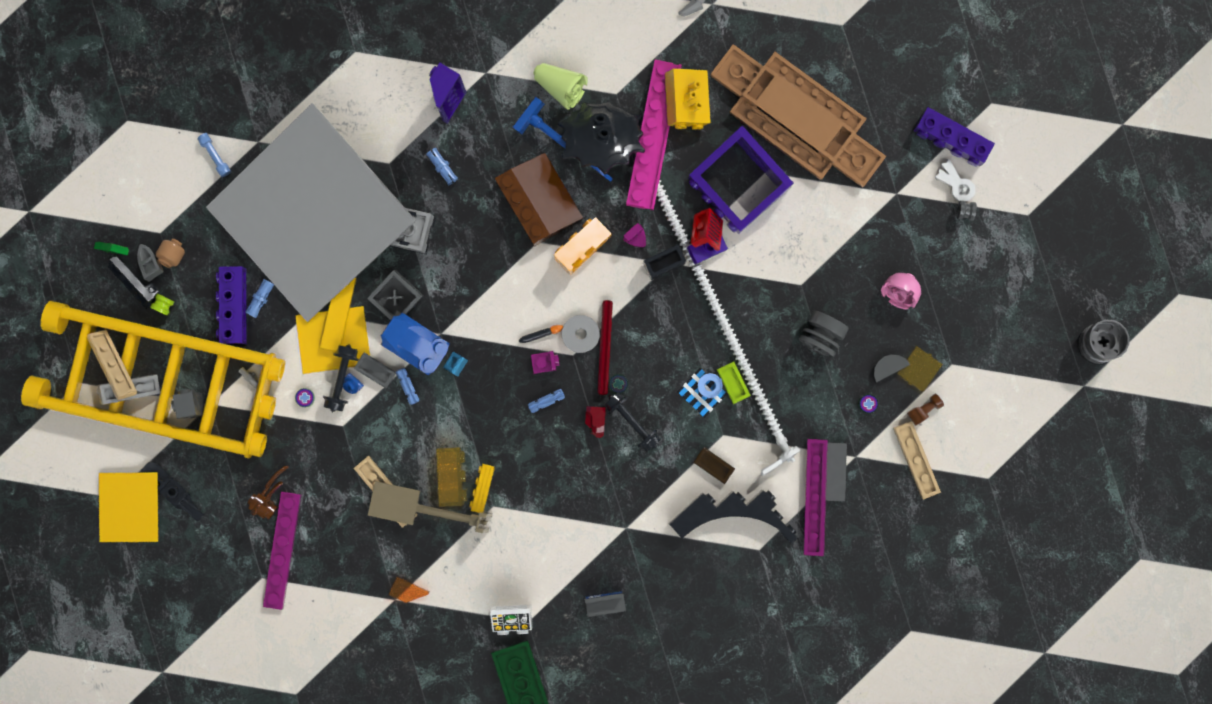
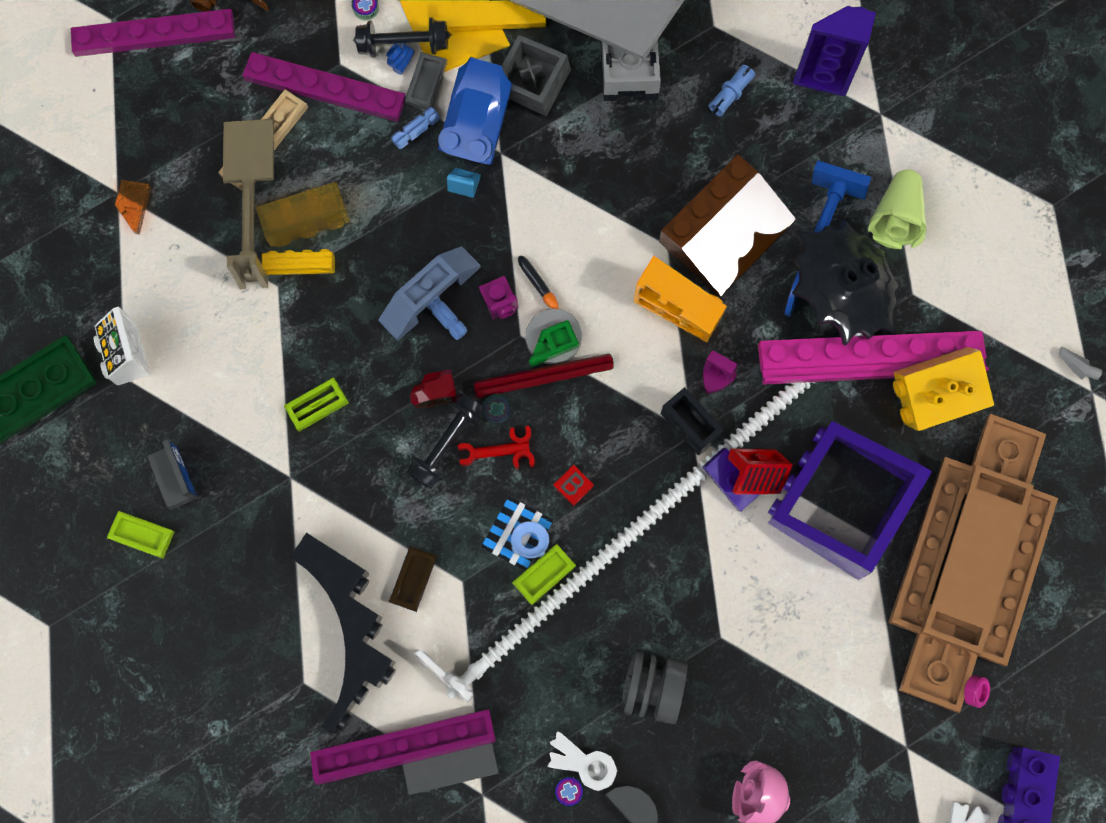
camera: 80 degrees right, 10 degrees down
none -> lime tile [107,511,175,559]
none -> magenta plate [242,52,406,122]
none -> lime tile [284,377,349,432]
none -> sand blue slope [378,246,481,341]
none -> red bar [458,426,535,469]
none -> green tile [529,320,580,367]
none -> white piece [548,732,617,791]
none -> red tile [553,465,594,507]
none -> dark pink tile [964,675,990,708]

